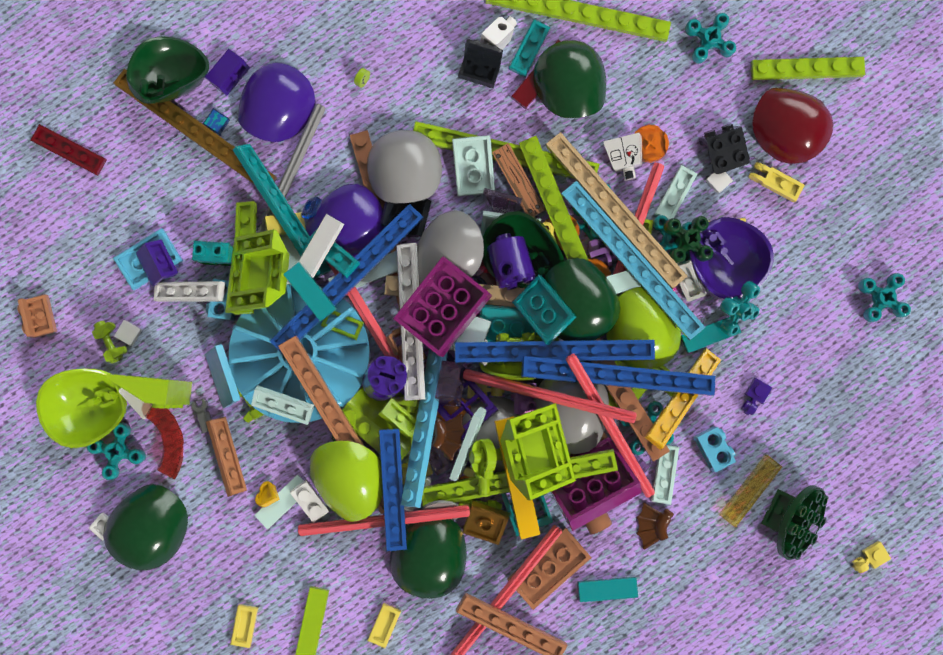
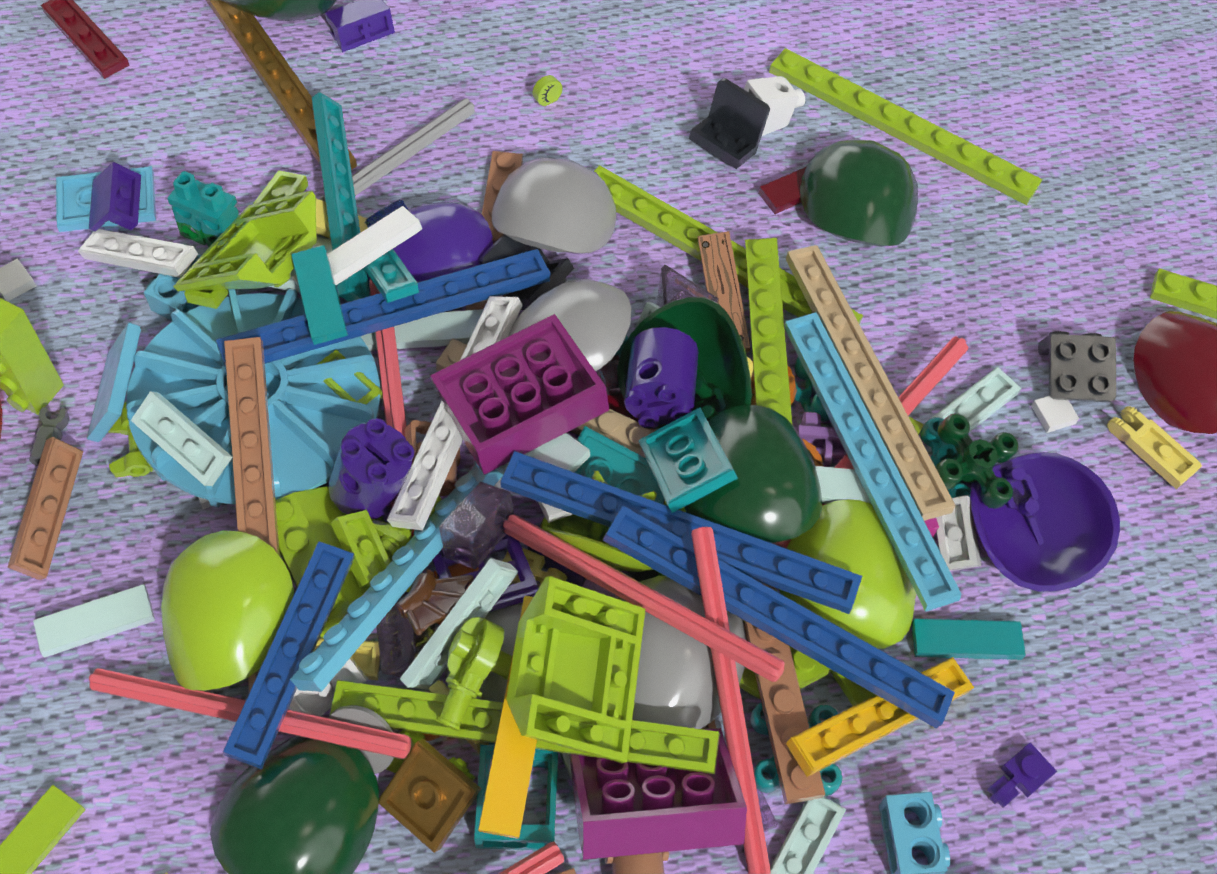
camera: 20 degrees right, 25 degrees down
tile [203,108,230,135] -> none
dark purple piece [238,62,315,142] -> none
yellow tile [255,481,280,508] -> none
white plate [290,480,329,523] -> none
light aqua tile [452,135,495,196] -> none
teal tile [509,19,550,77] -> none
white torso [603,133,642,181] -> none
orange tile [634,125,669,163] -> none
teal gear [685,13,736,64] -> none
teal gear [720,281,760,336] -> none

